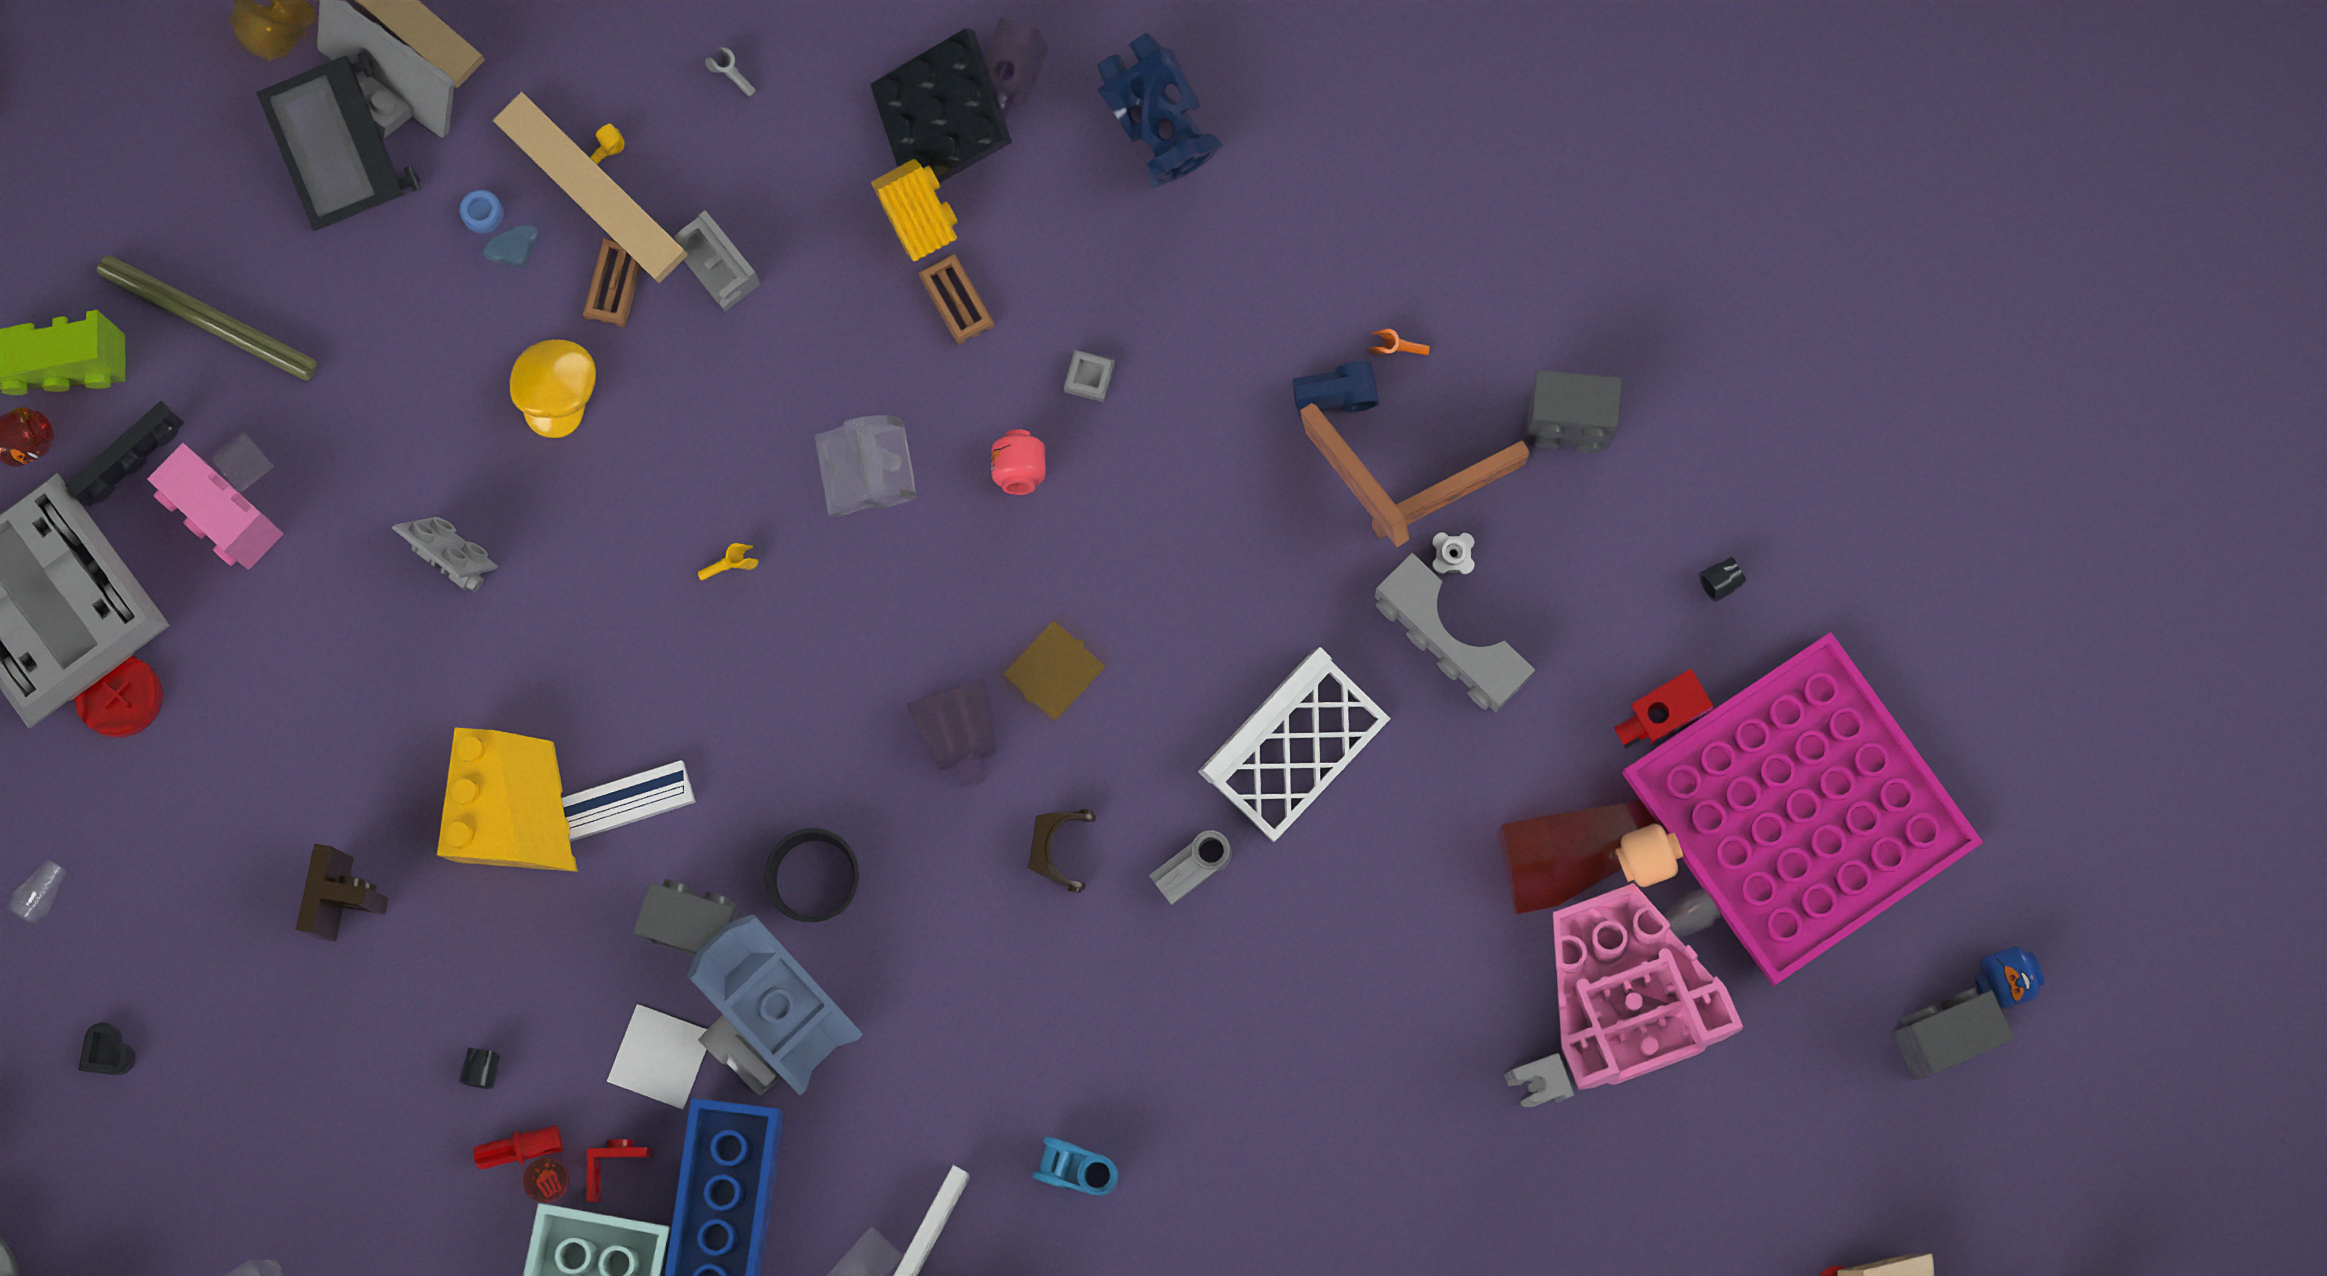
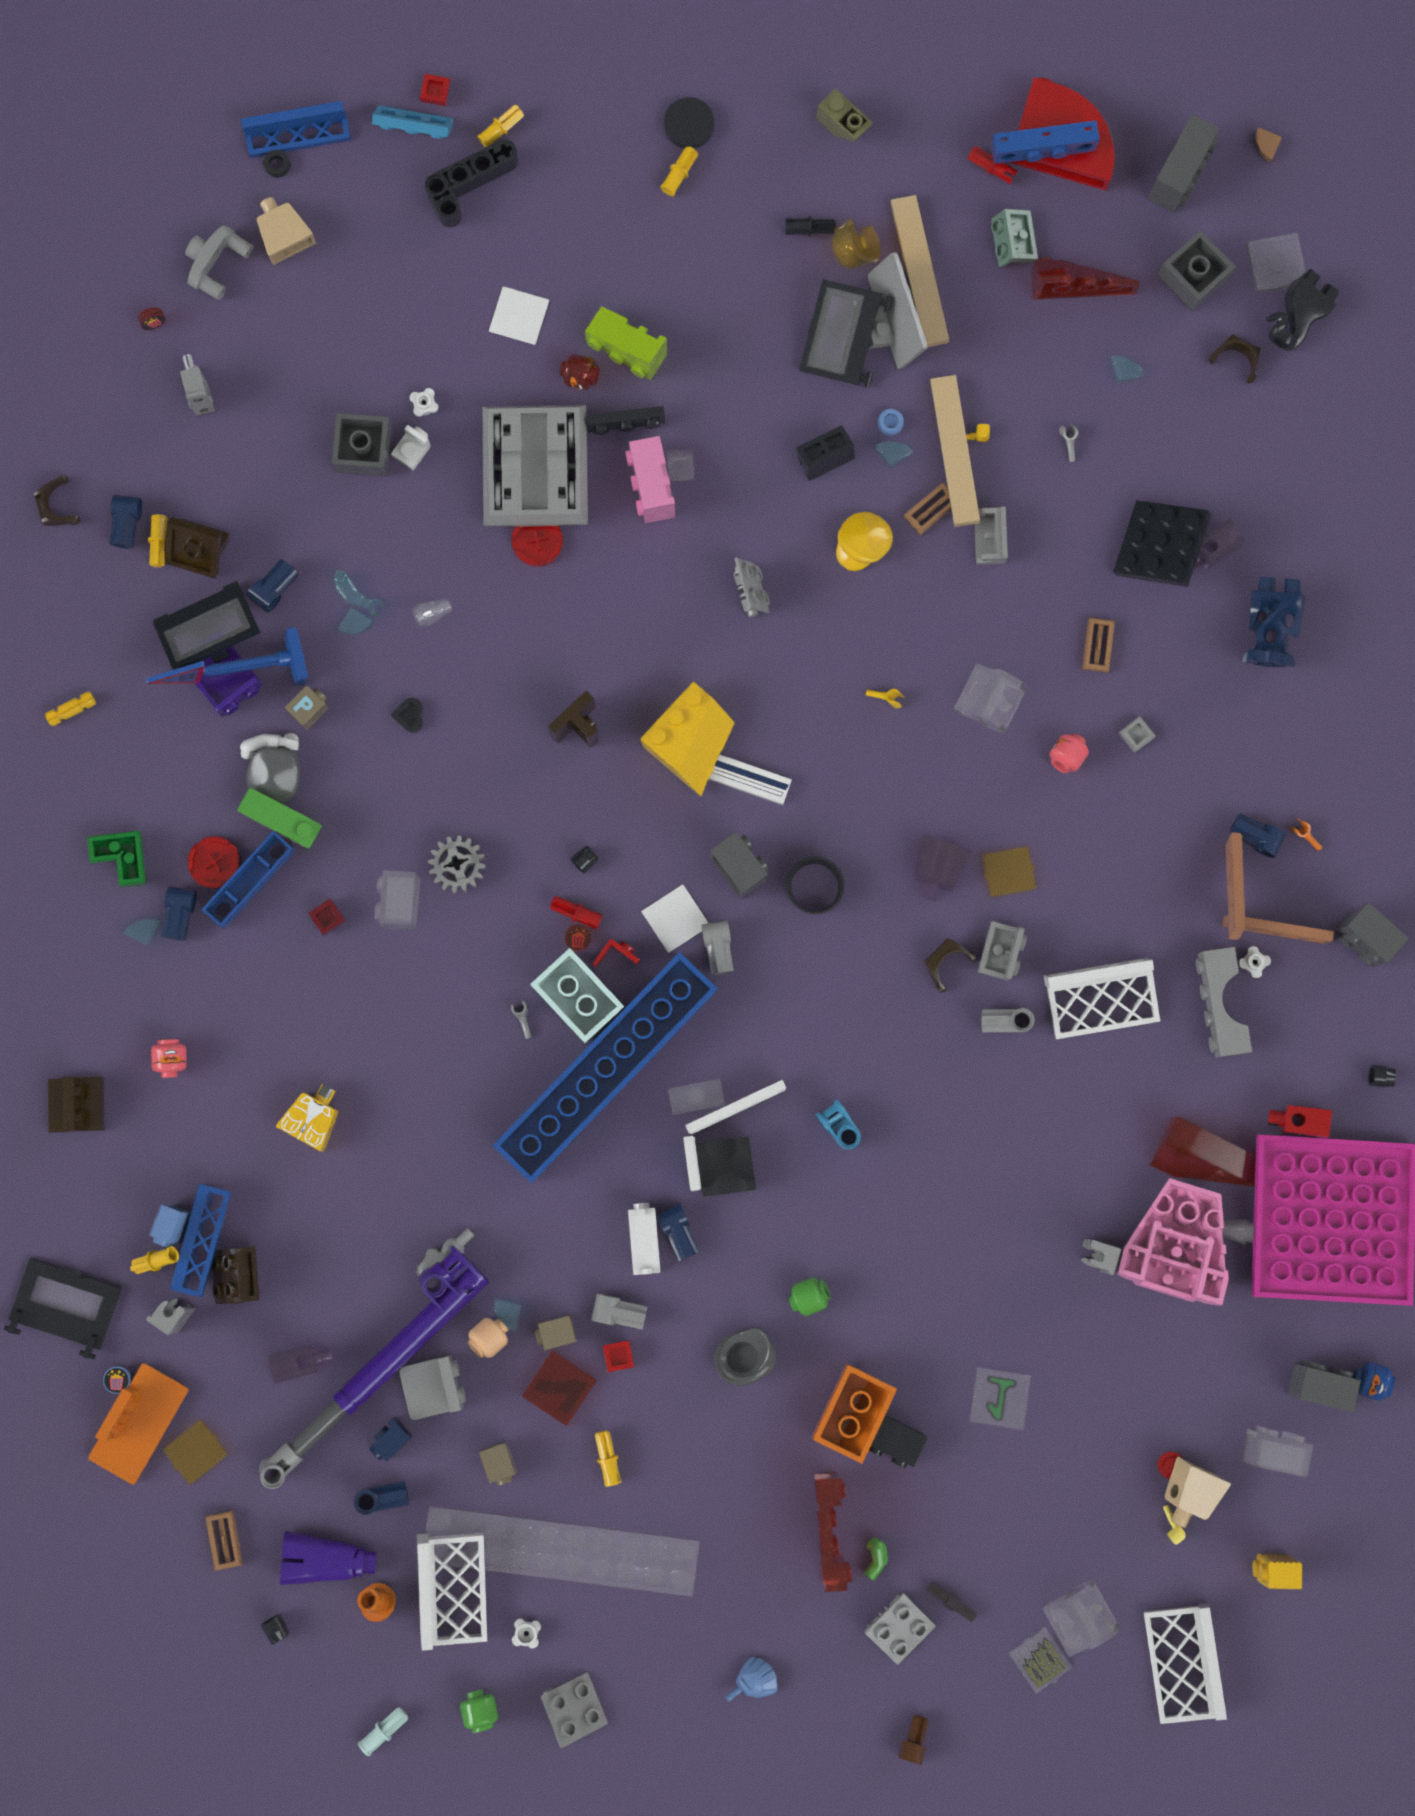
camera: 30 degrees right, 5 degrees up
olive axle [96,255,318,381] -> none
sand blue piece [687,914,863,1096] -> none
yellow brick [871,159,958,261] -> none
light nougat head [1615,824,1684,887] -> none
none -> light grey gear [428,835,486,894]
none -> black axle [785,216,836,237]
none -> black hinge [796,425,855,481]
none -> light grey bracket [977,921,1027,981]
none -> clear piece [1241,1425,1313,1478]

